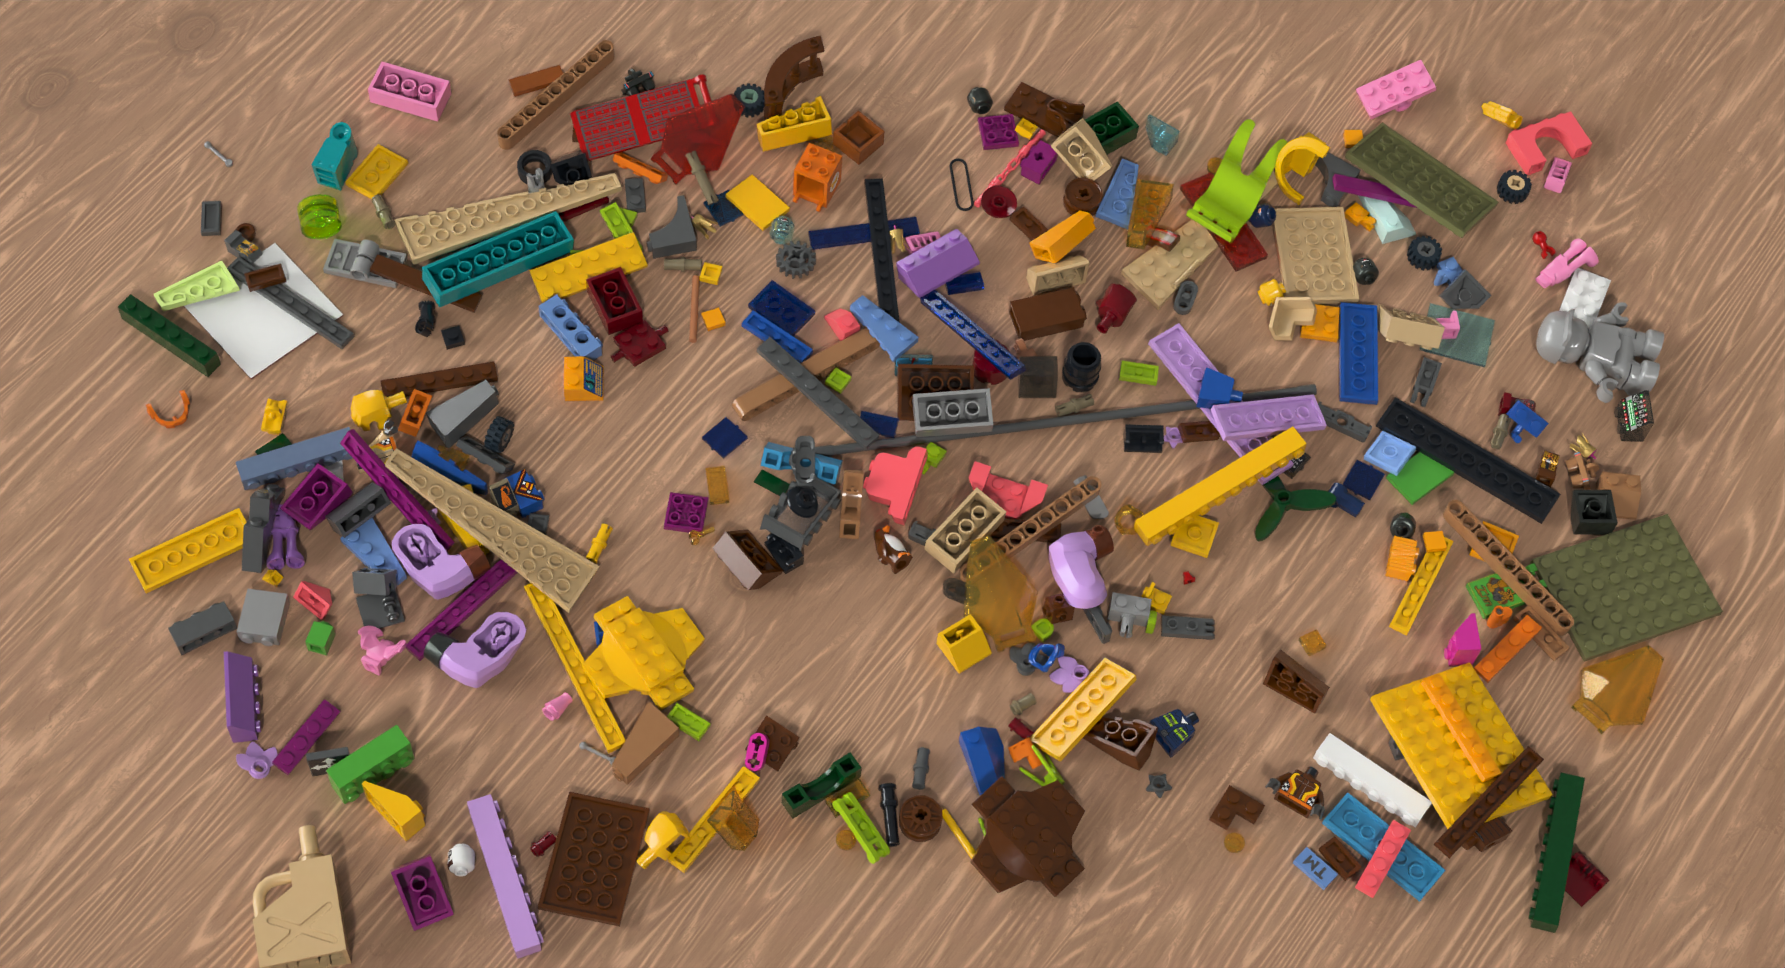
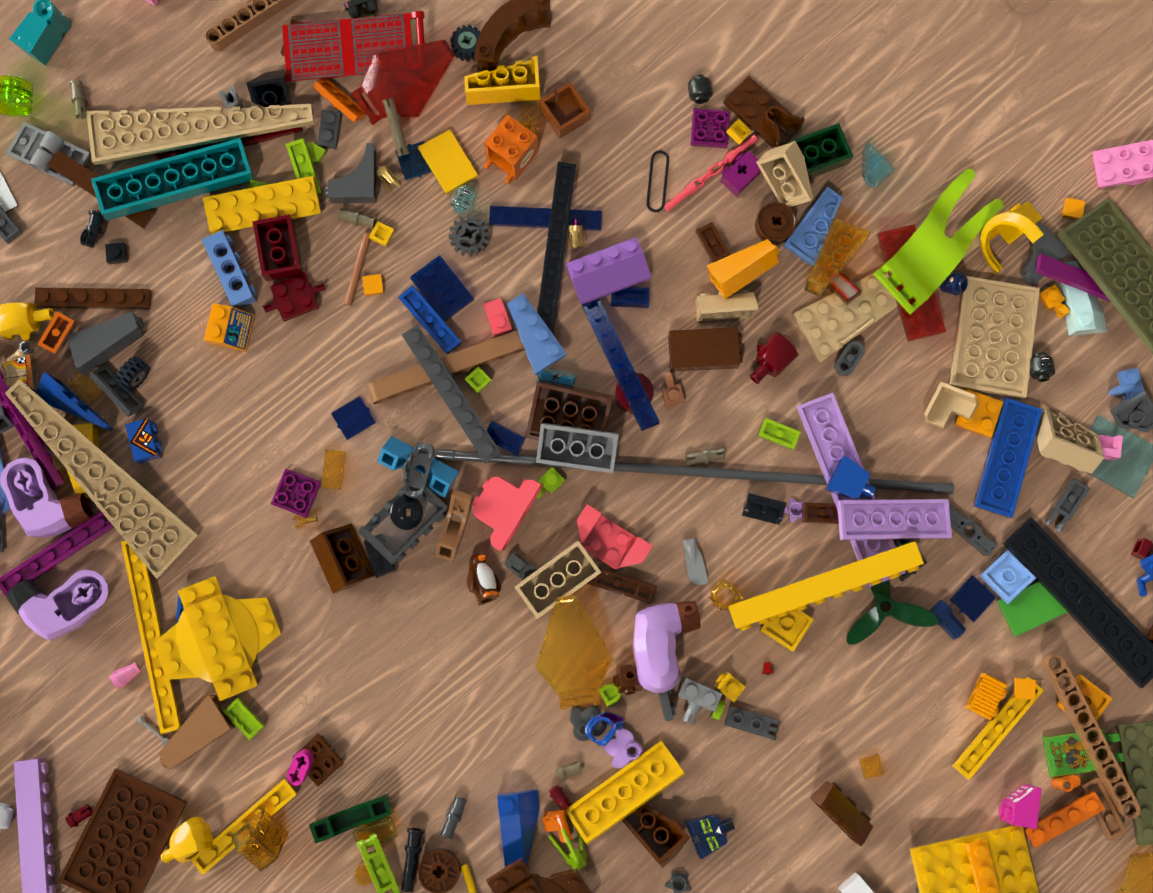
camera: 15 degrees right, 20 degrees up
yellow tile [345,144,408,199] -> none
slope [489,478,520,518] -> none
black tyre [517,150,552,184] -> none
dark grey tile [528,513,550,535] -> none
yellow pin [585,524,613,564] -> none
dark green sticker [754,470,790,496] -> none
bright pink slope [904,231,941,255] -> none
yellow slope [936,614,992,674] -> none
clear smoke plate [942,578,981,606] -> none
medium nougat beam [959,476,1101,586] -> none
dark red dish [981,186,1017,218] -> none
clear smoke slope [1017,356,1058,398] -> none
black piece [1062,342,1101,392] -> none
clear yellow tile [1207,157,1222,176] -> none
yellow head [1258,279,1286,306] -> none
pearl dark grey head [1390,513,1416,539] -> none
black wheel [1407,236,1442,271] -> none
dark tan axle [1491,414,1511,450] -> none

